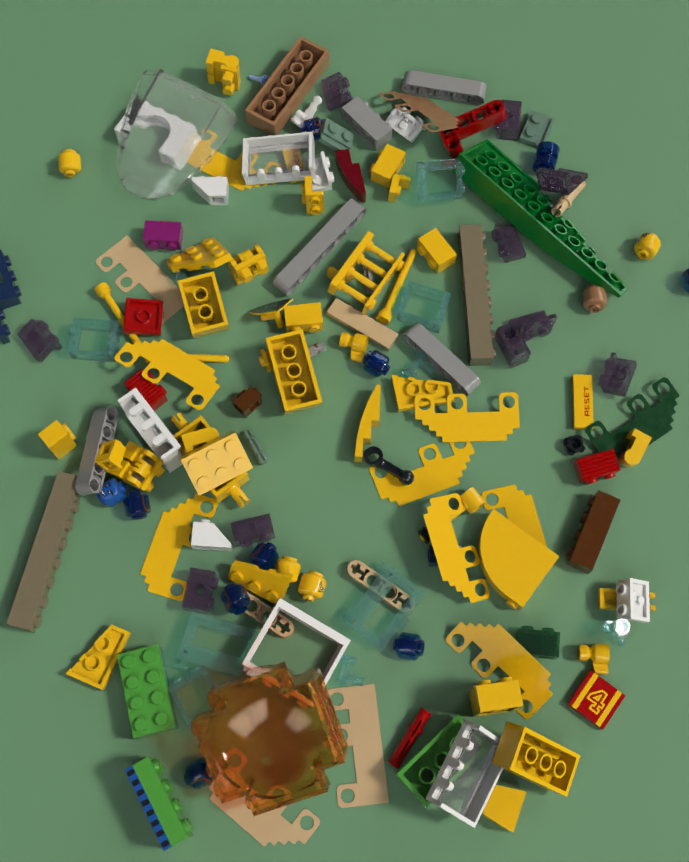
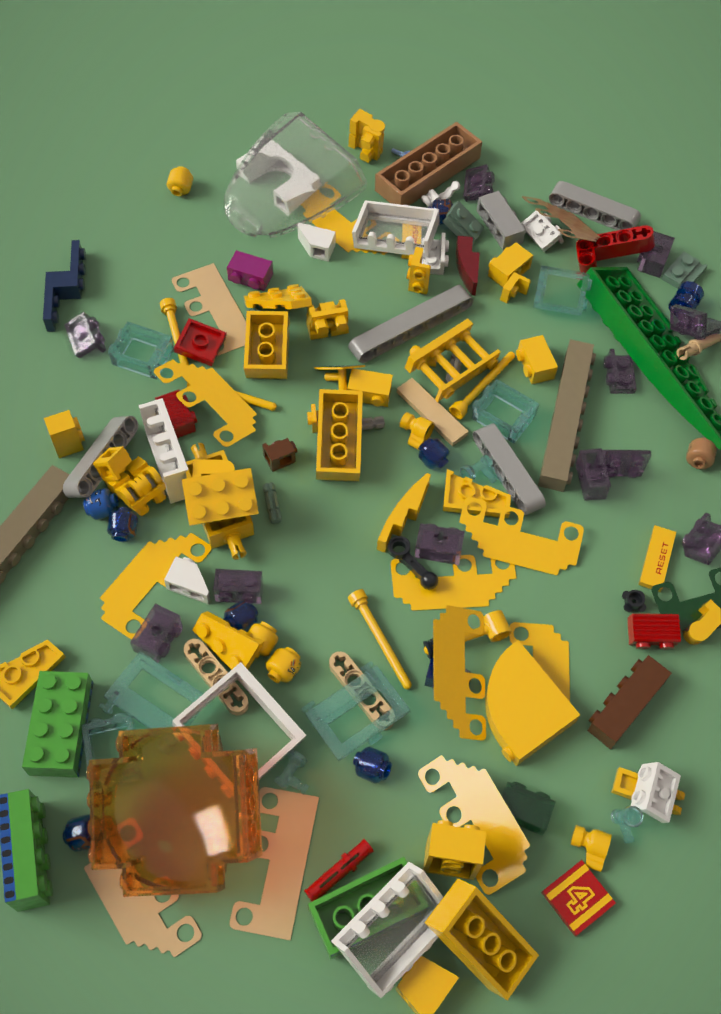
camera: 15 degrees right, 10 degrees down
clear blue head [221,583,250,615] -> none
none -> yellow piece [348,589,412,690]
none -> clear purple brick [415,523,465,565]

